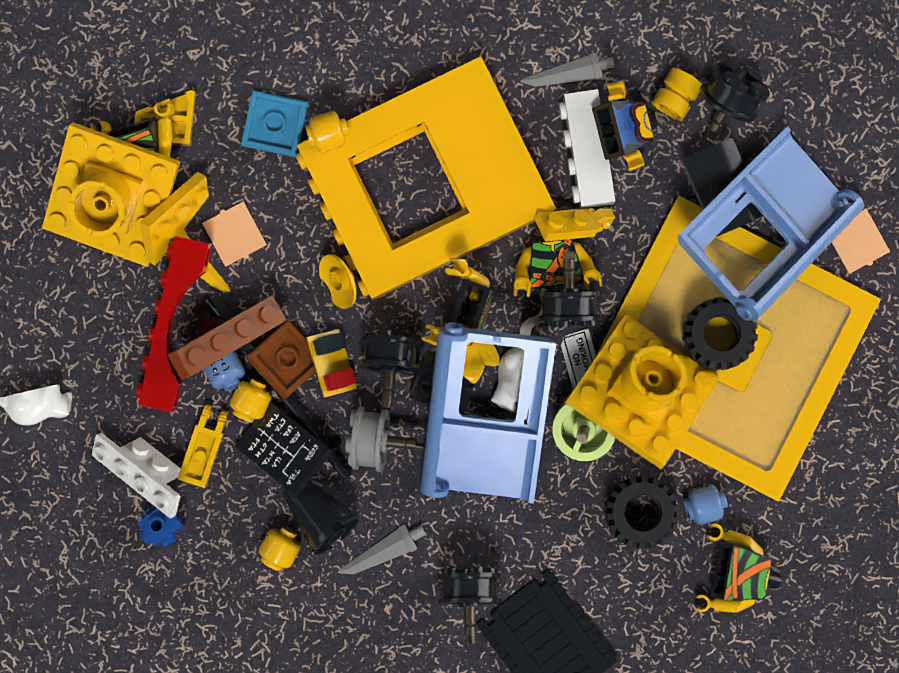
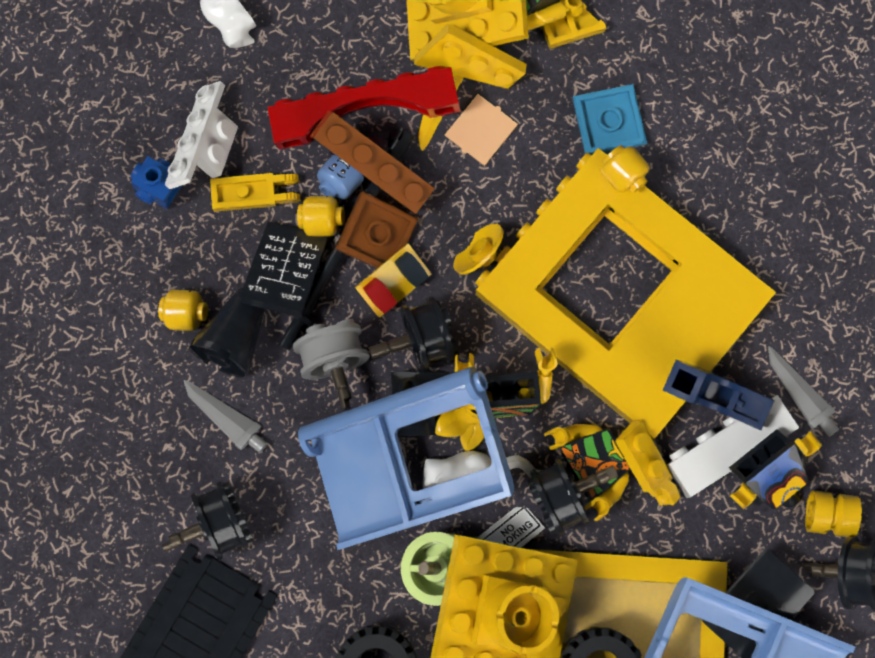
camera: 70 degrees right, 5 degrees down
none -> dark blue arch [663,360,775,431]

